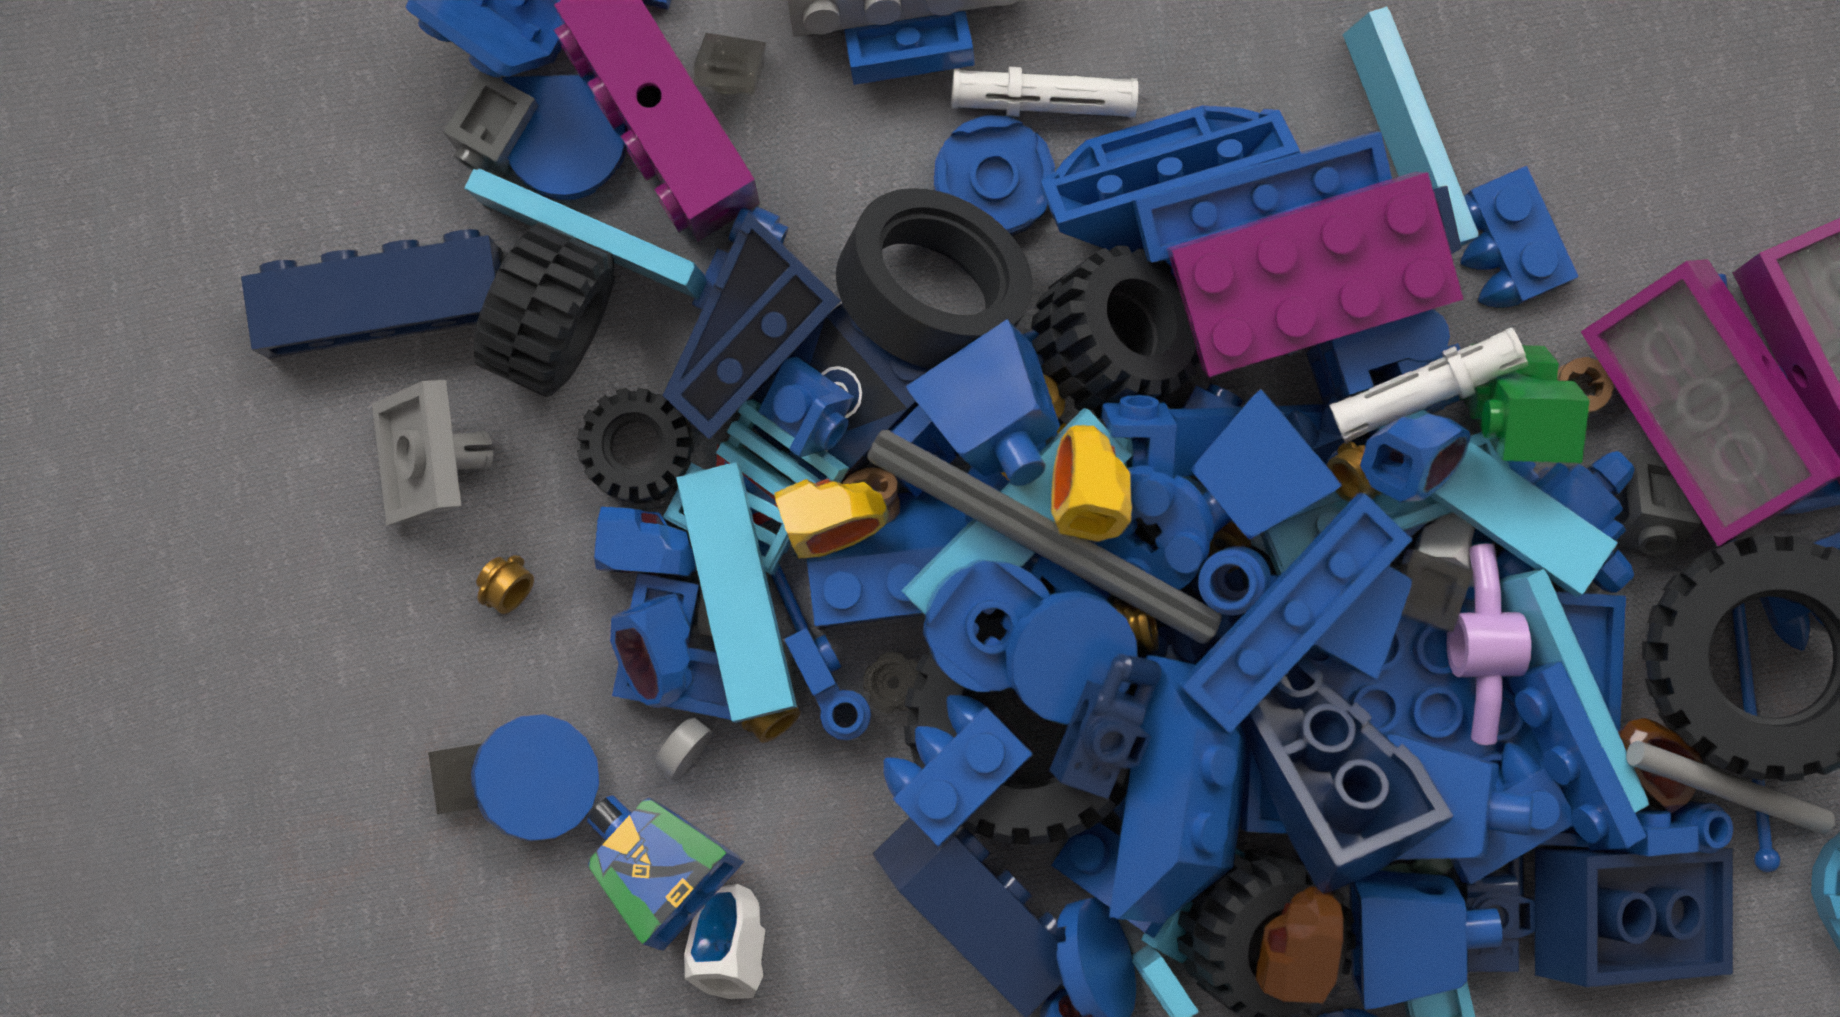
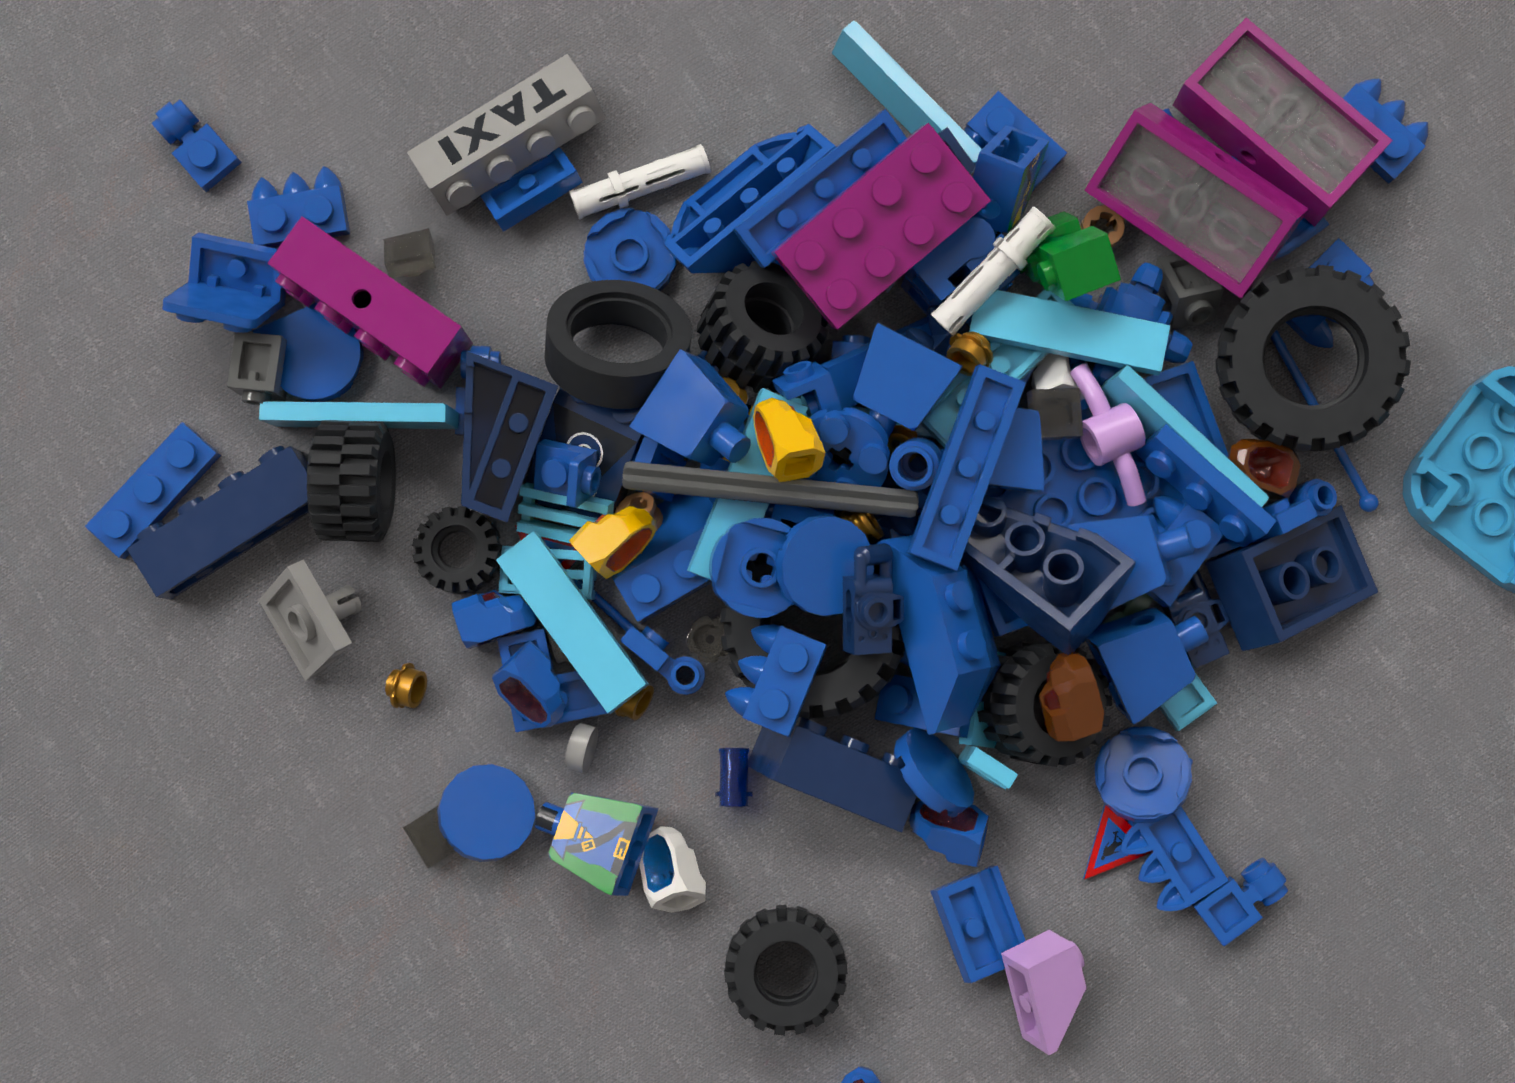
camera: 20 degrees left, 0 degrees up
blue rock [1360,414,1471,502] -> none
light grey bar [1626,741,1835,834] -> none
none -> blue plate [85,422,221,559]
none -> clear blue pin [715,748,753,807]
none -> blue torso [971,125,1049,239]

